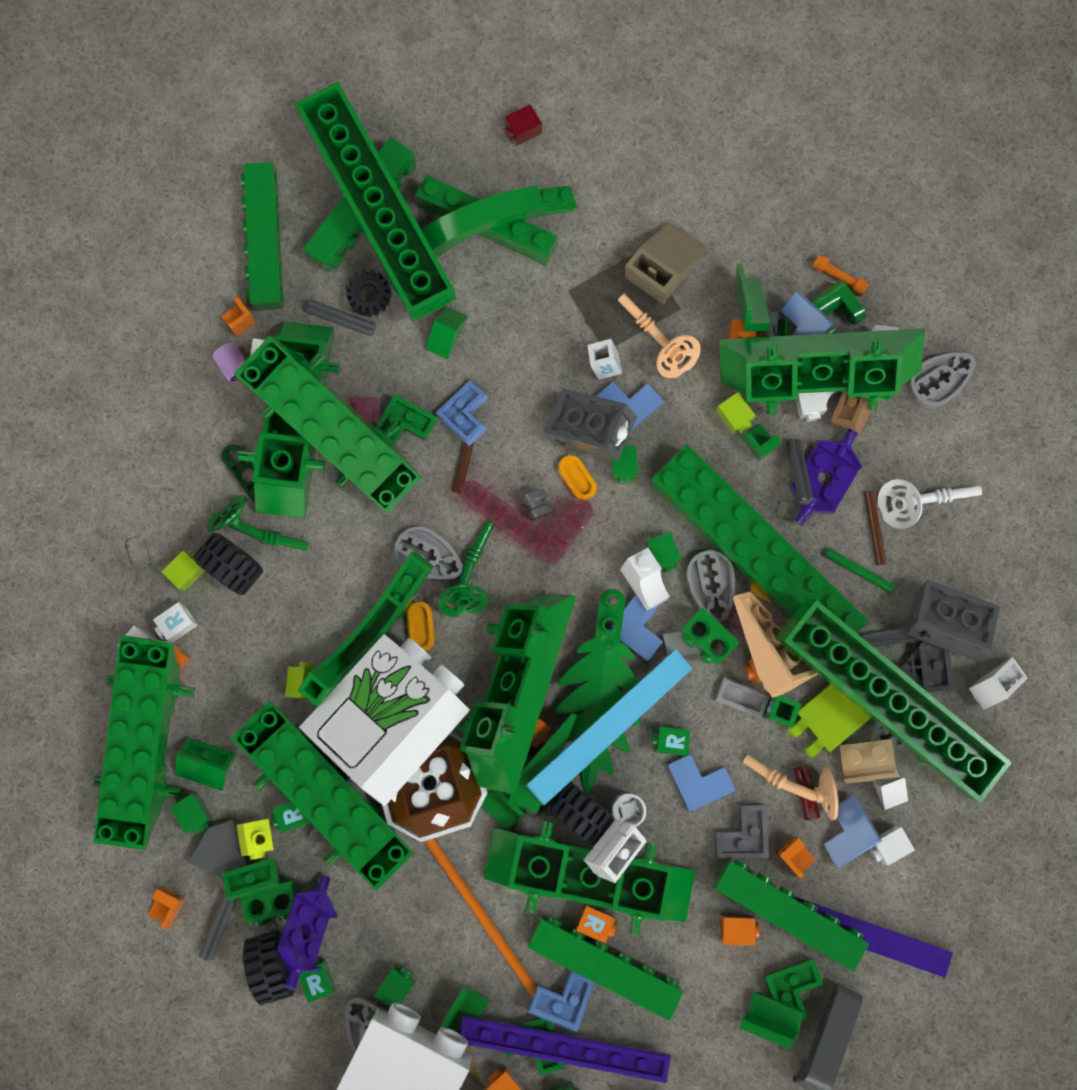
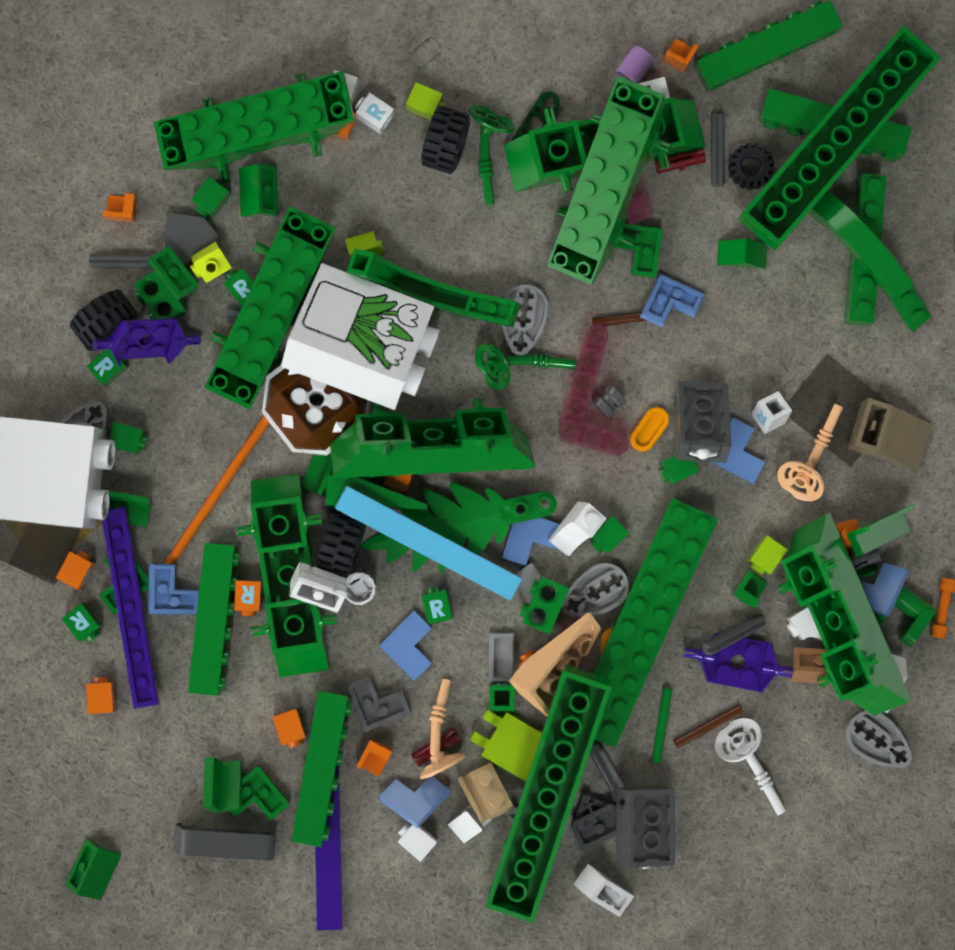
camera: 65 degrees right, 5 degrees up
light orange tile [407,602,435,651] -> none
none -> dark red pin [654,148,706,174]

